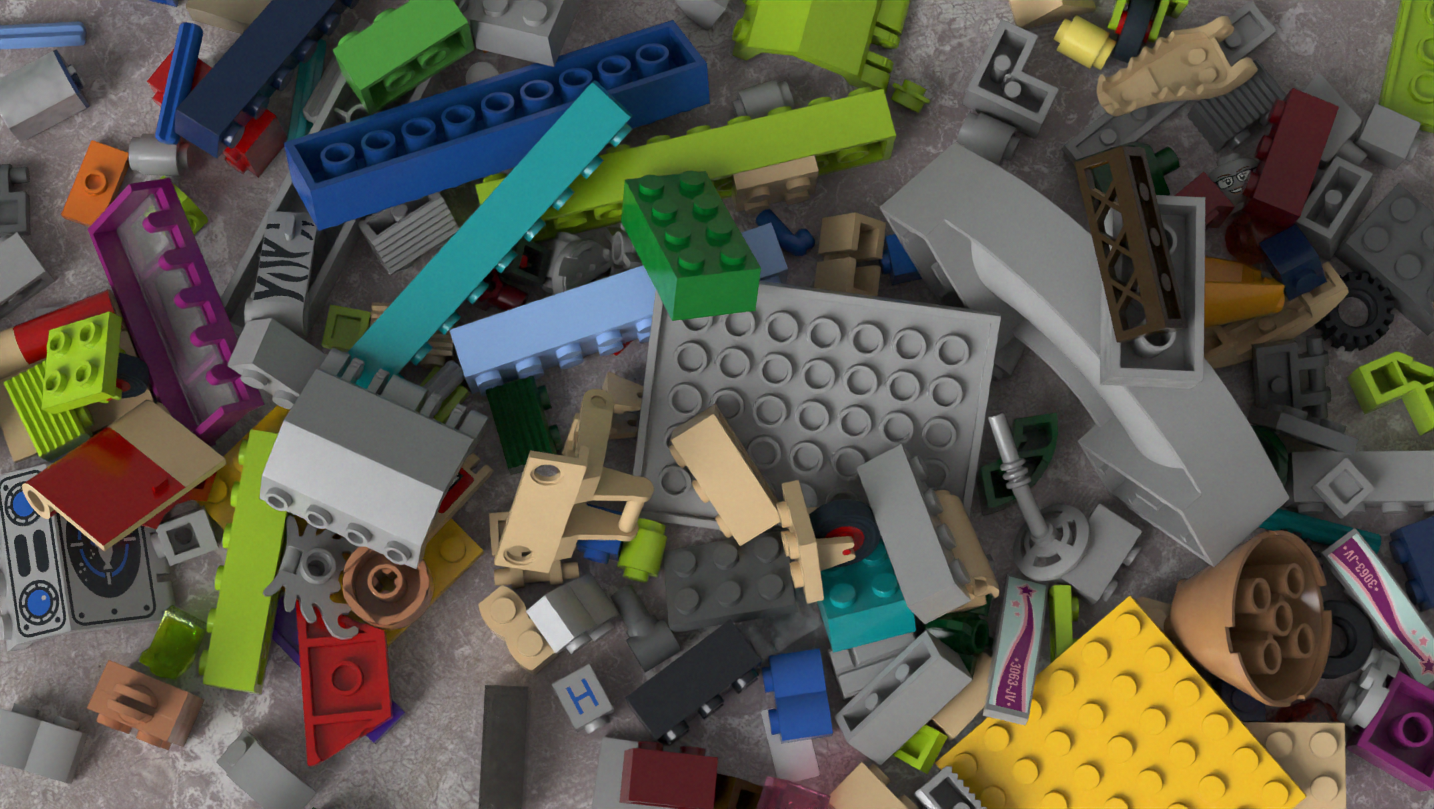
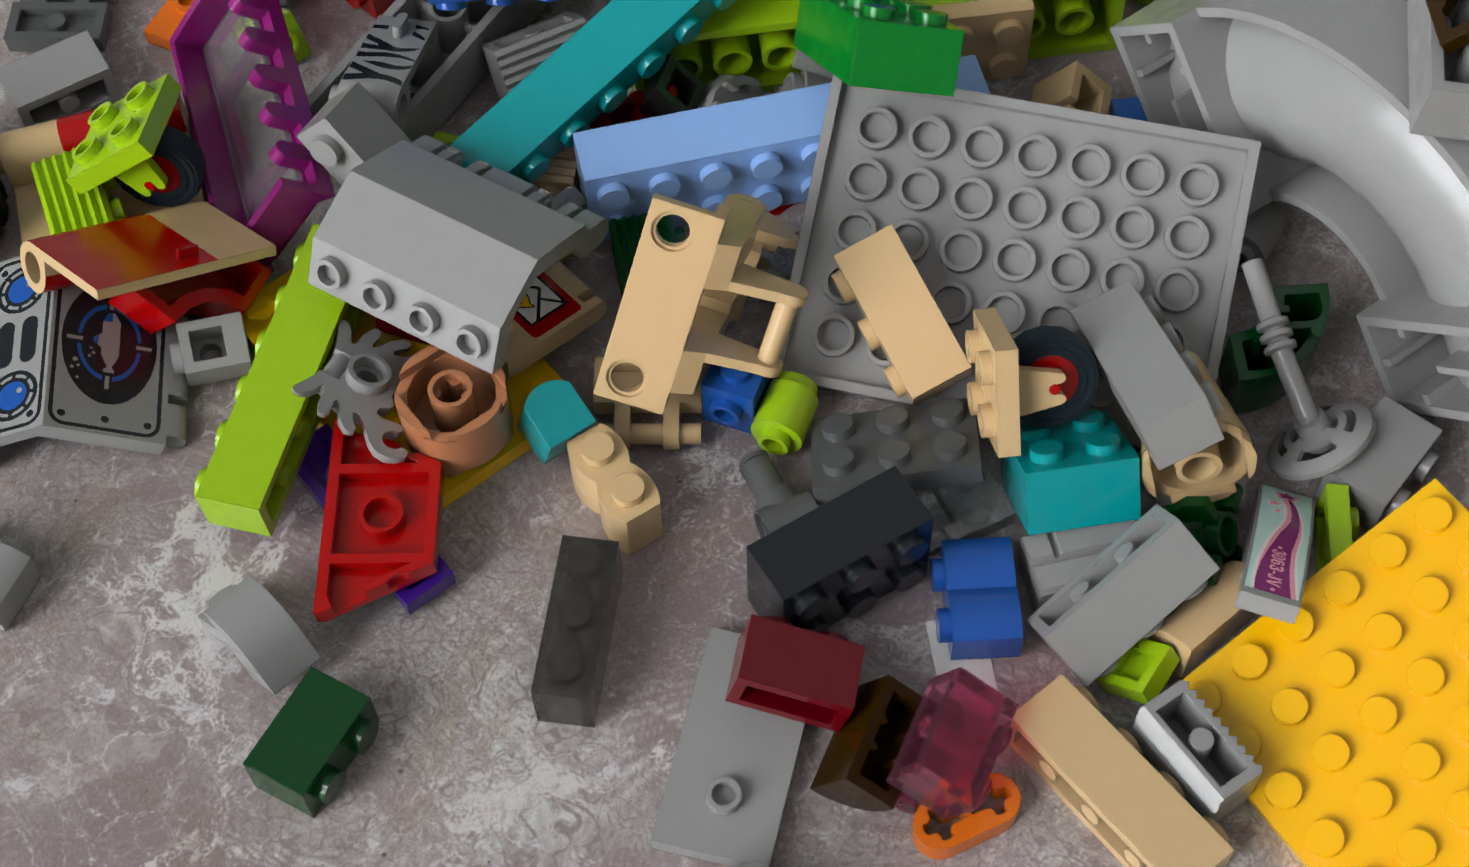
camera: 10 degrees right, 20 degrees down
nougat brick [87,660,205,751] -> none
clear neon green bracket [138,605,207,680] -> none
light grey brick [526,573,620,654] -> none
light grey brick [552,664,615,735] -> none
none -> teal piece [518,380,596,464]

